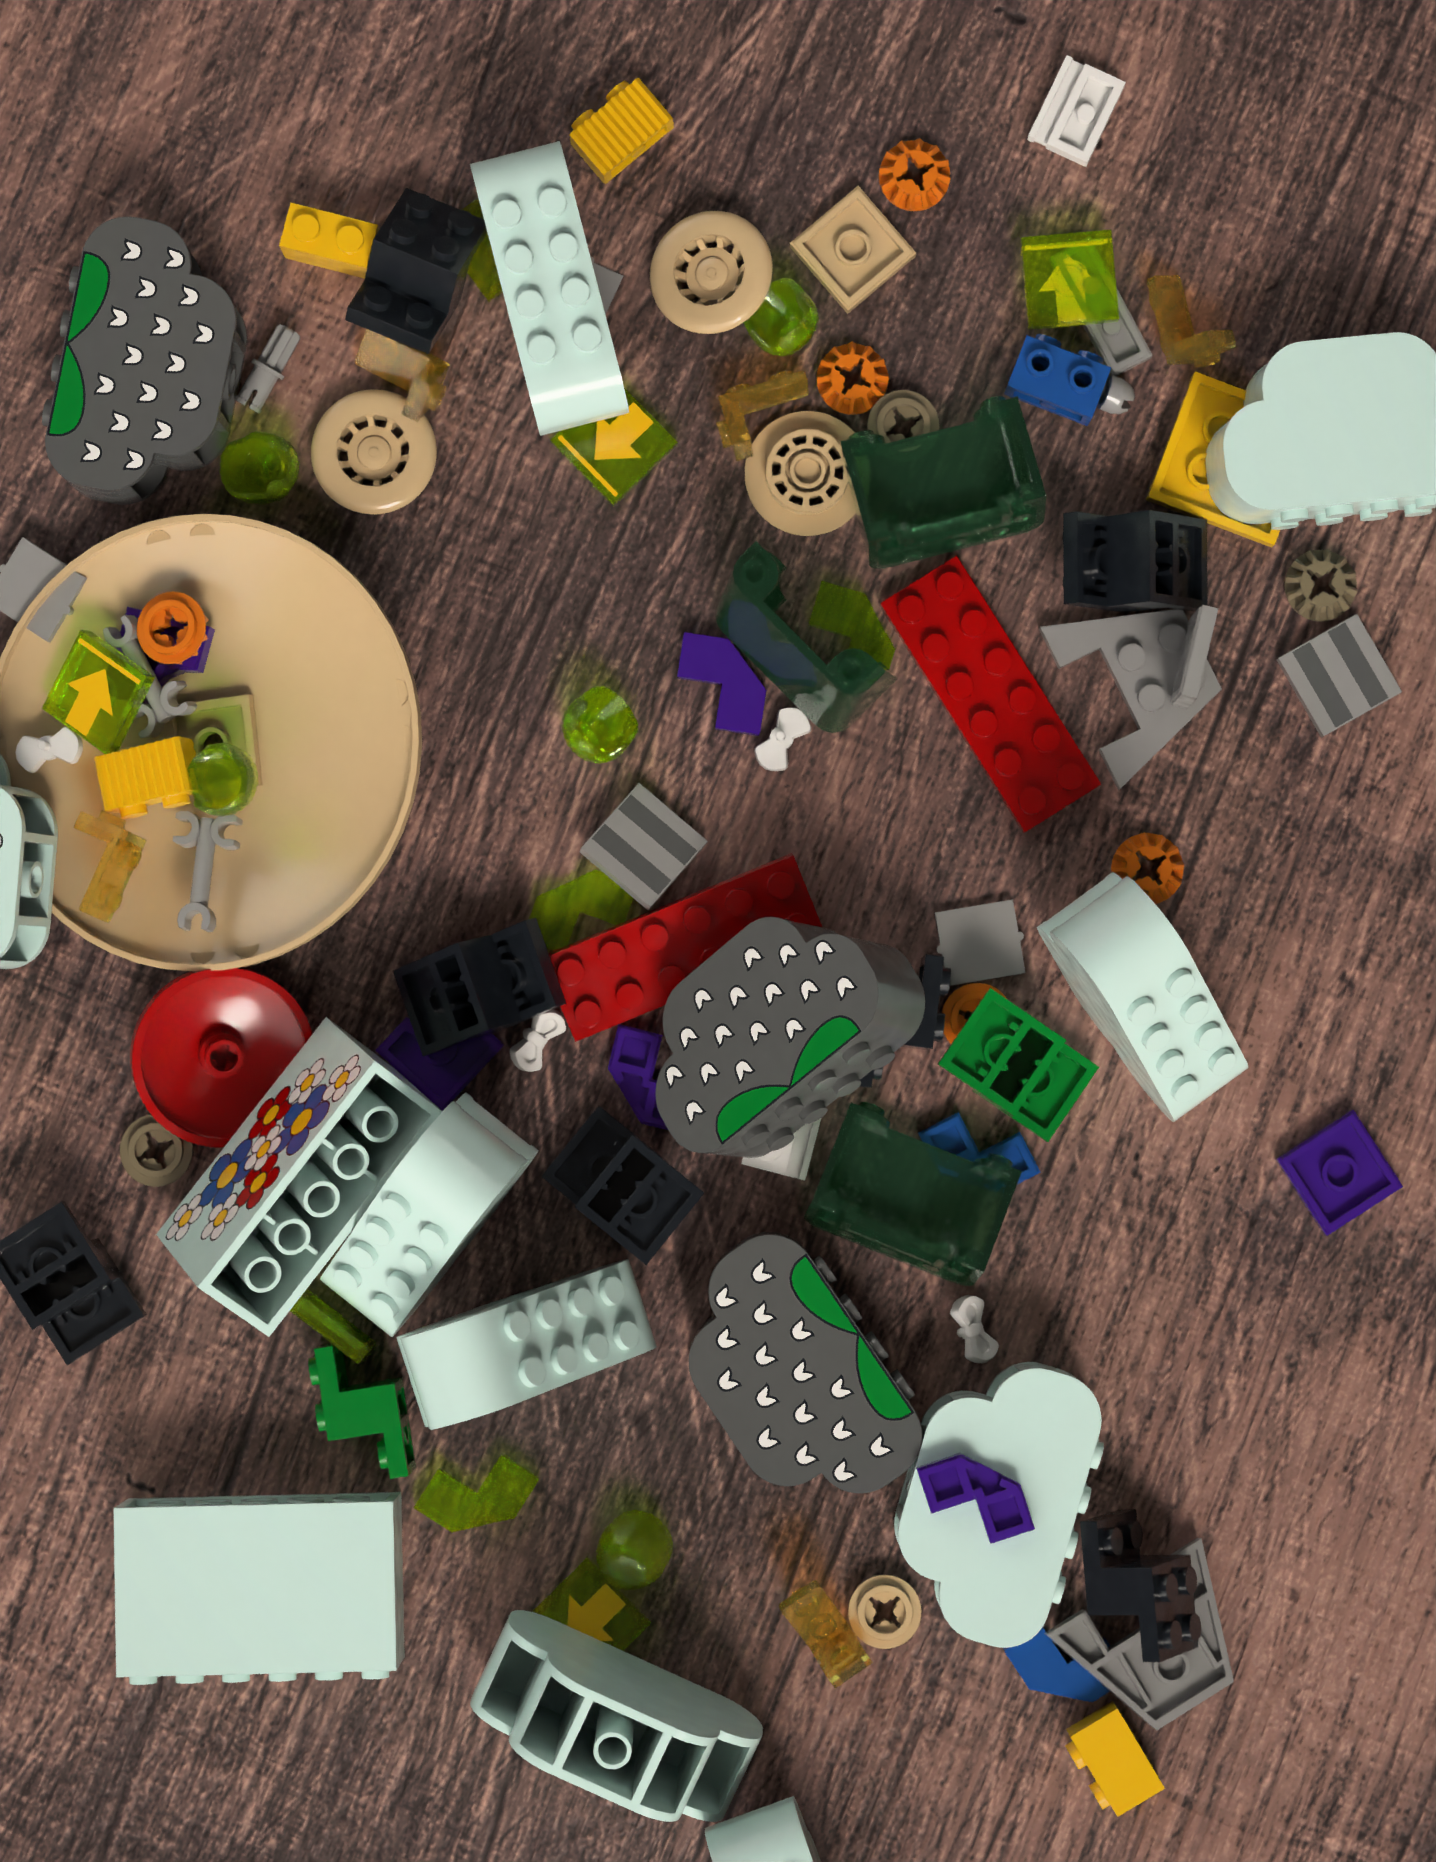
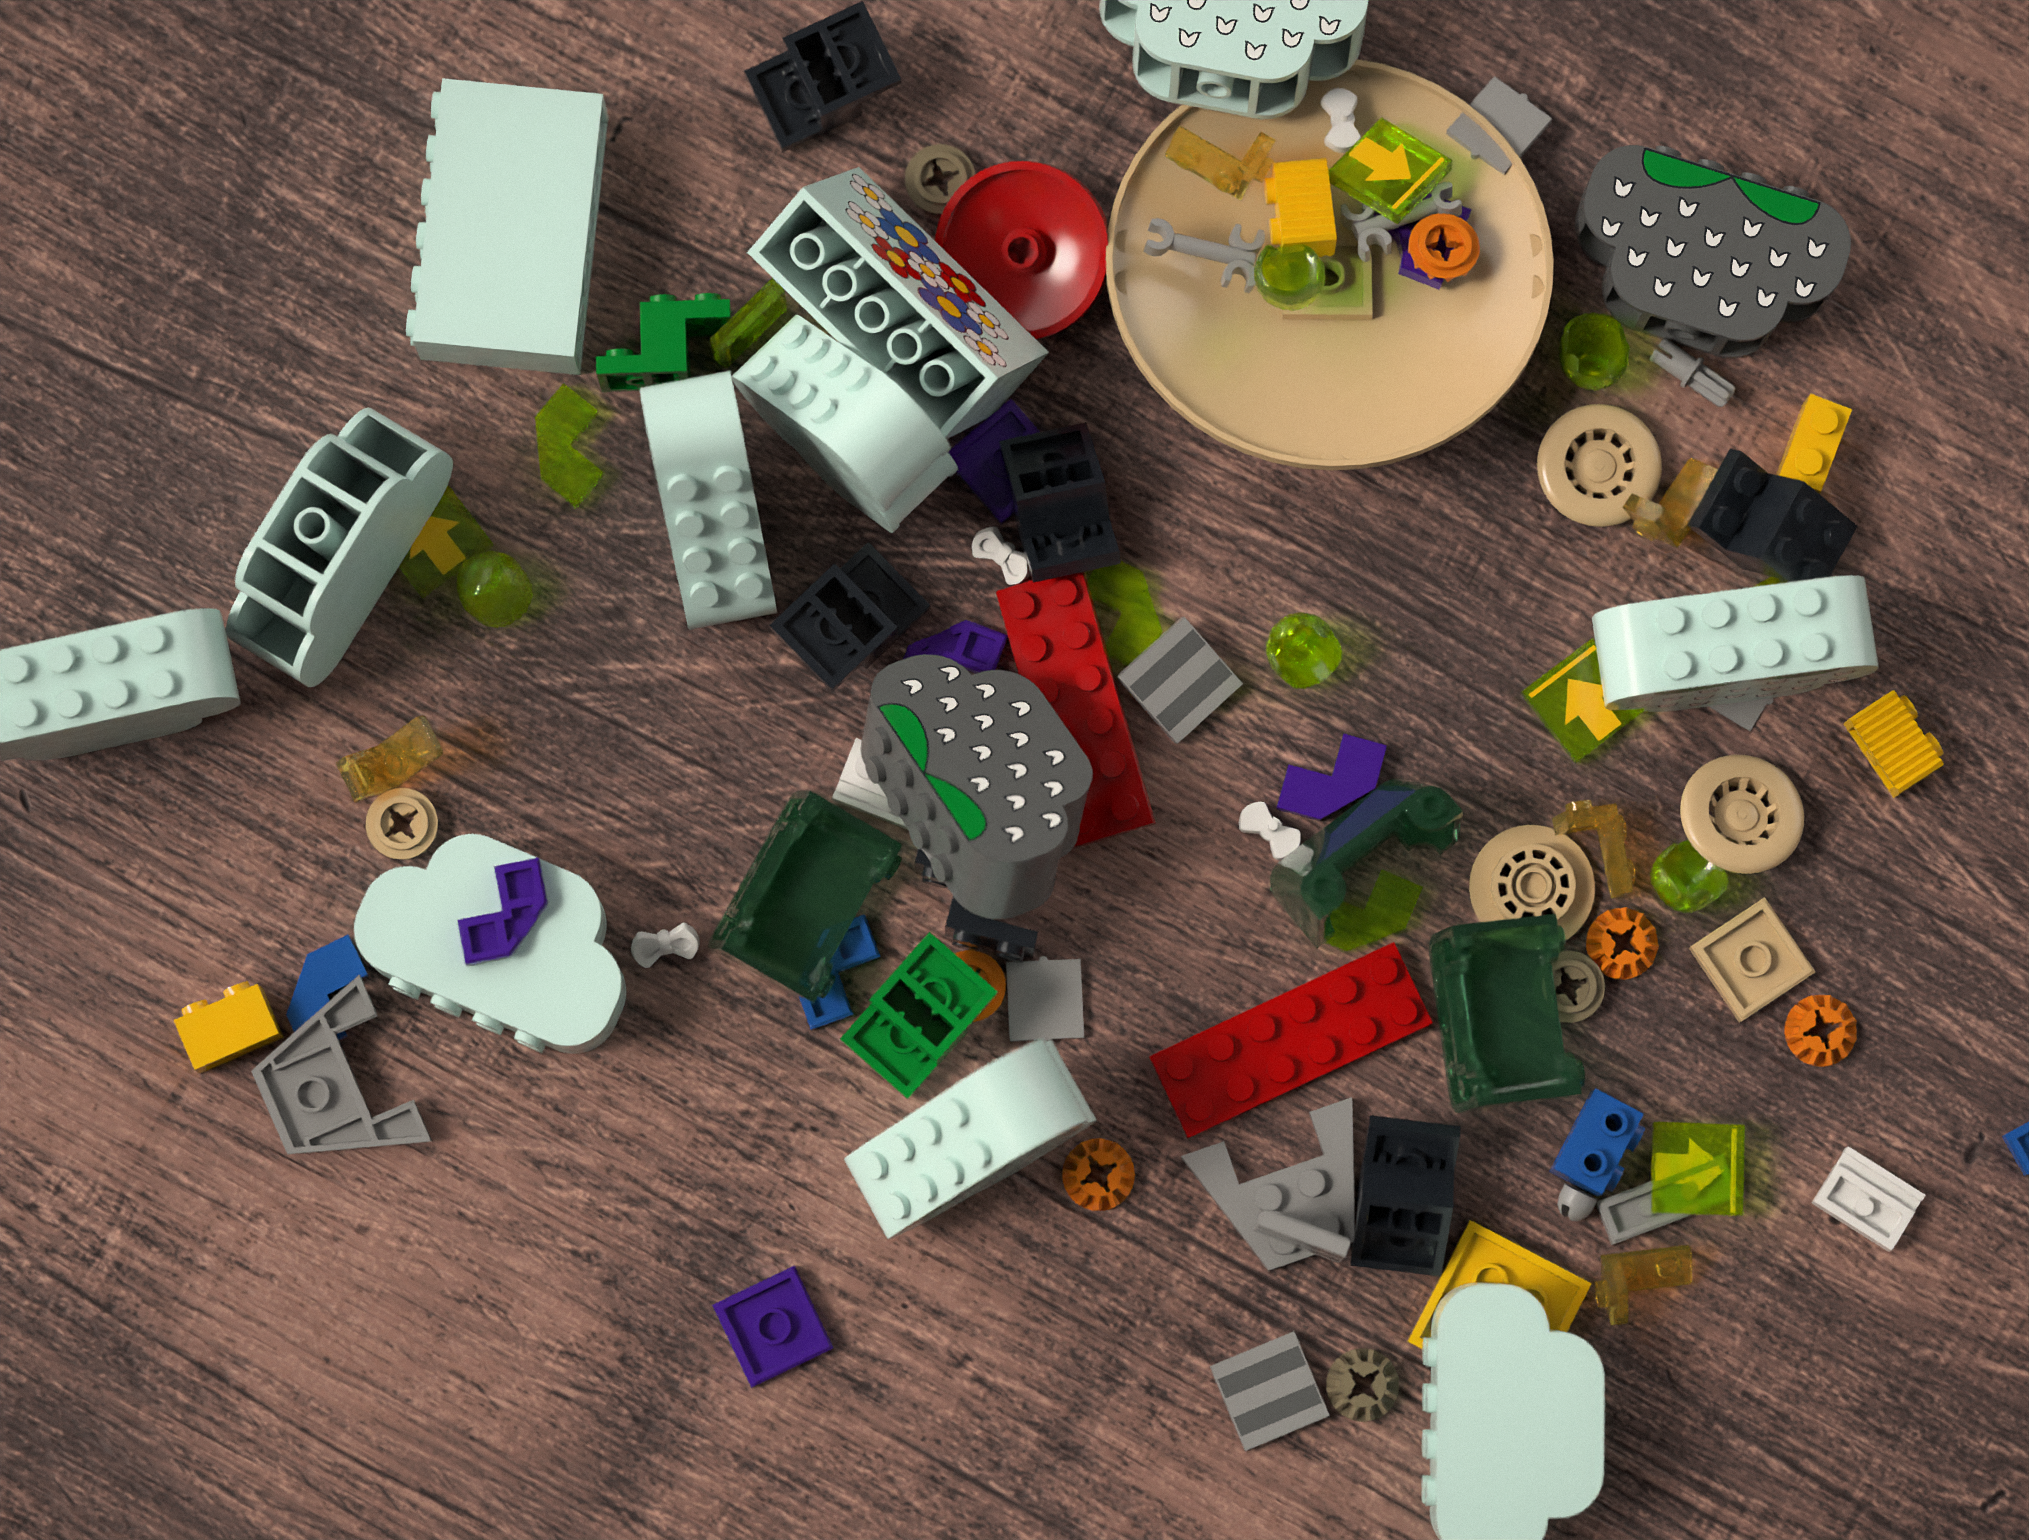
camera: 90 degrees right, 5 degrees down
dark grey brick [689,1232,922,1493] -> none
black bracket [1080,1509,1201,1662] -> none

